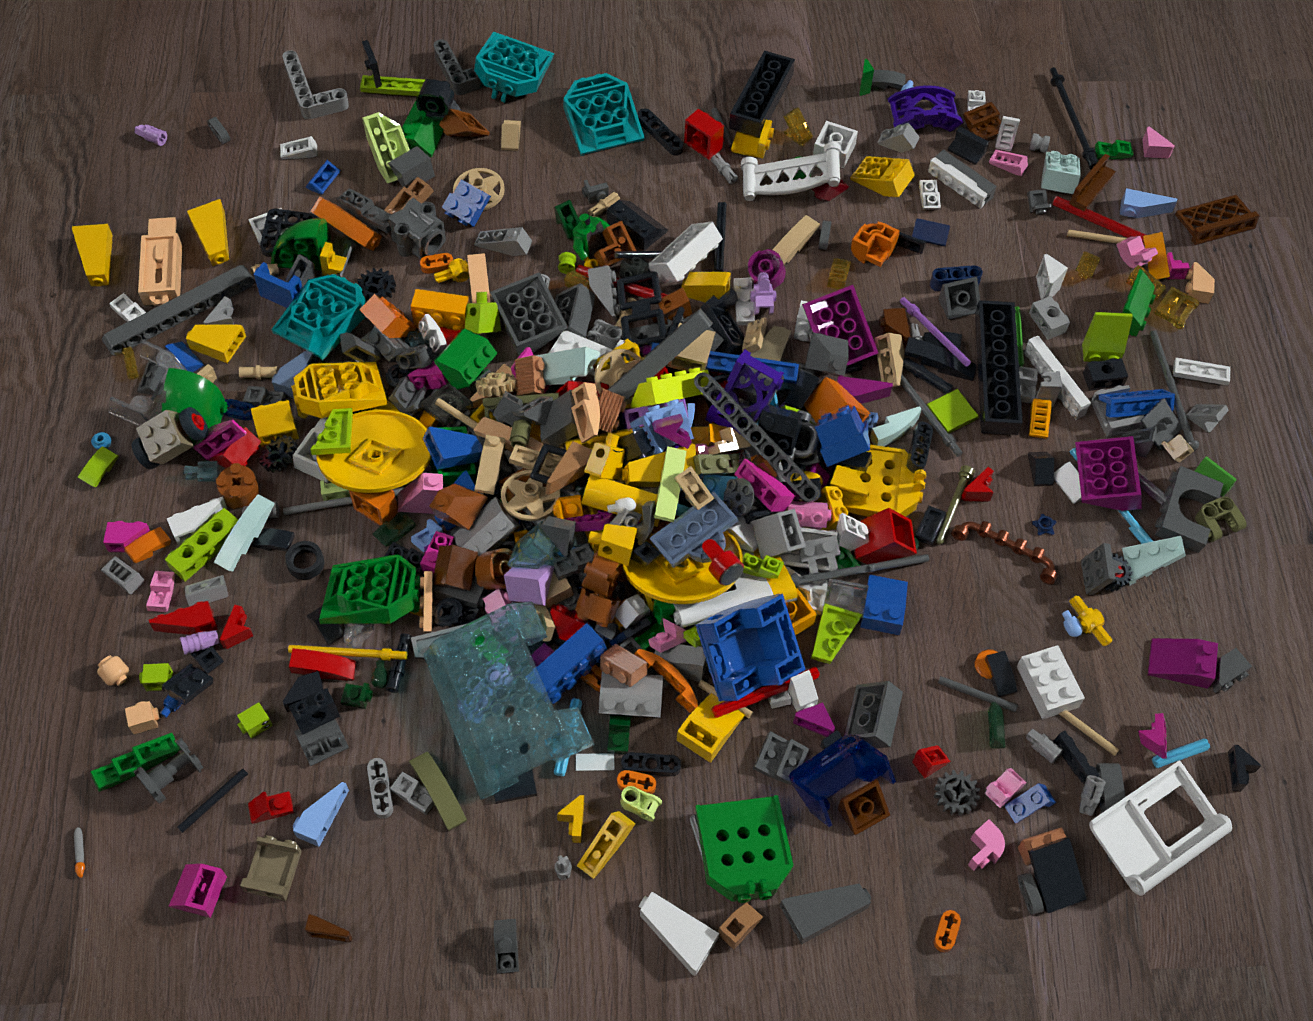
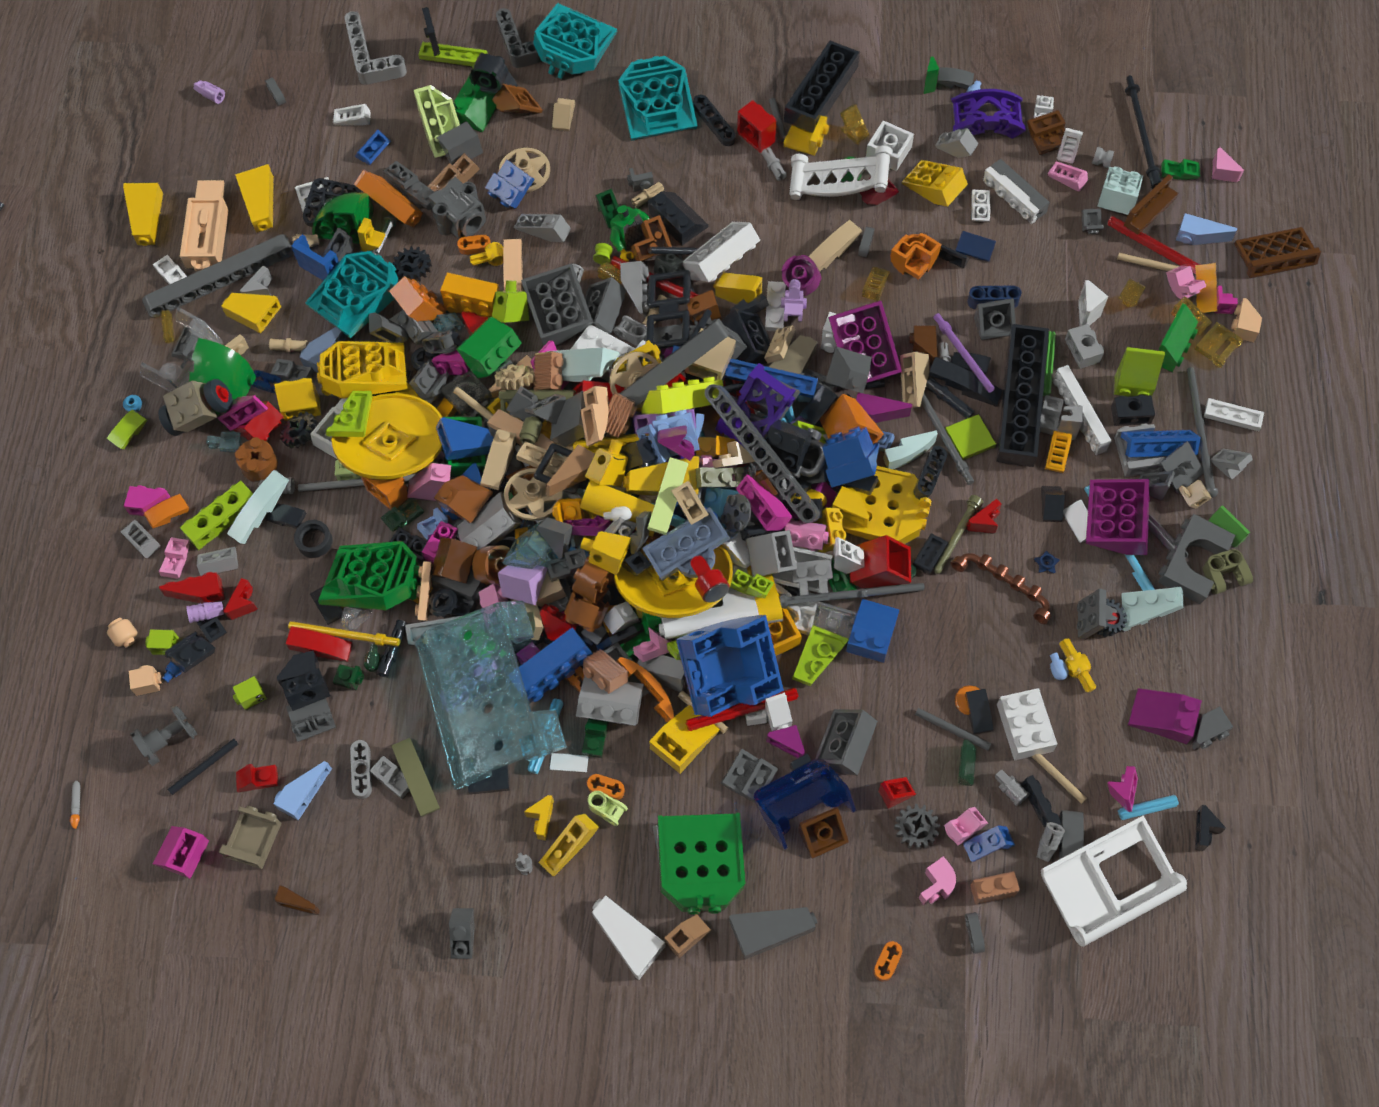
camera: 10 degrees right, 5 degrees up
green slope [91,733,181,792] -> none
blue slope [165,342,204,372] -> none
white slope [167,496,227,546] -> none
white slope [418,314,447,354] -> none
black beam [621,752,681,776] -> none
black axle [714,202,727,272] -> none
black panel [948,127,989,165] -> none
black tile [1028,837,1087,913] -> none

